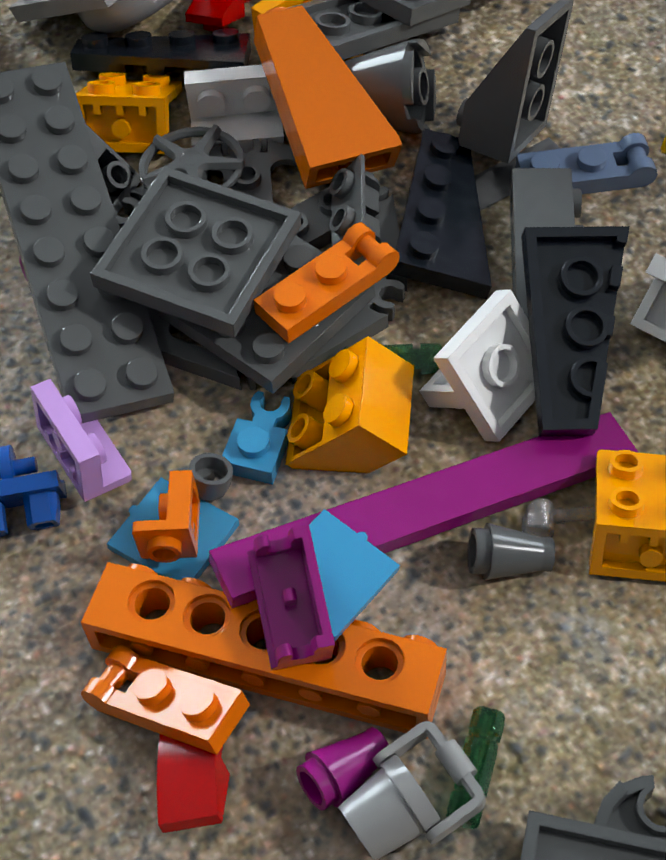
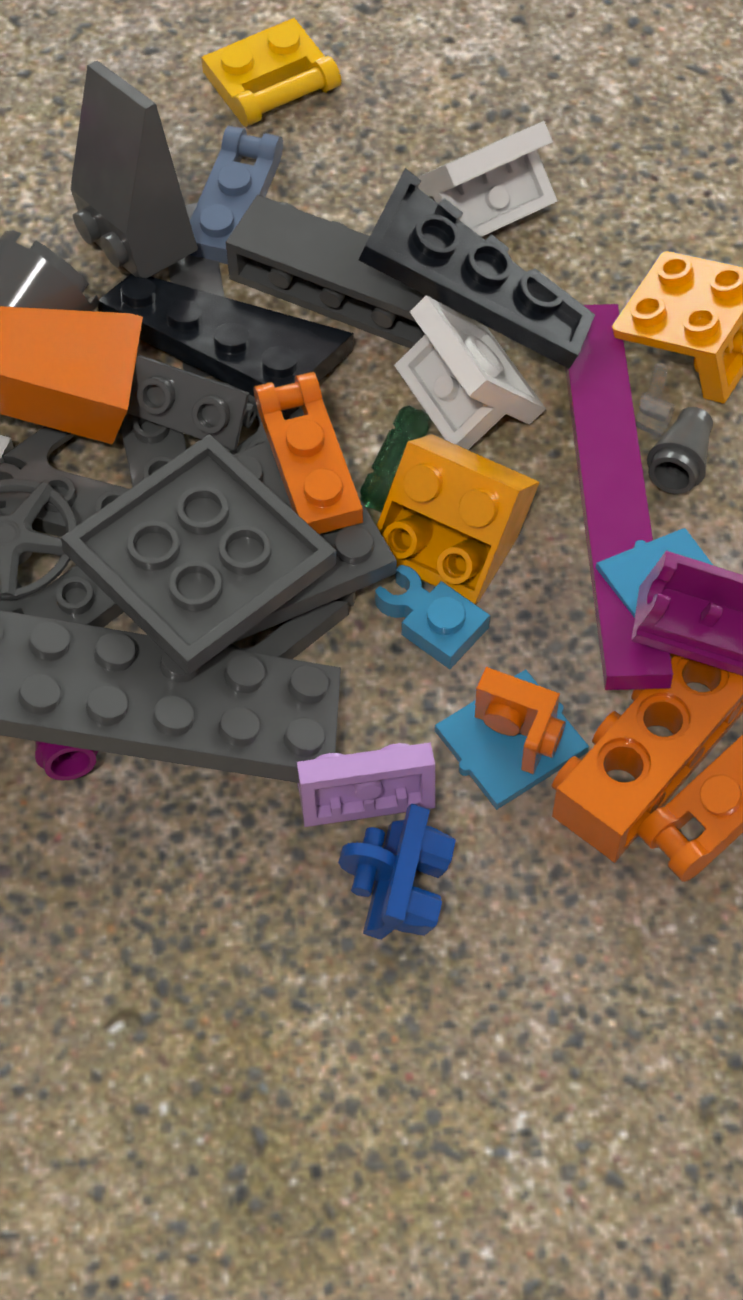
camera: 70 degrees left, 5 degrees up
dark grey hinge [189,453,233,502] -> none

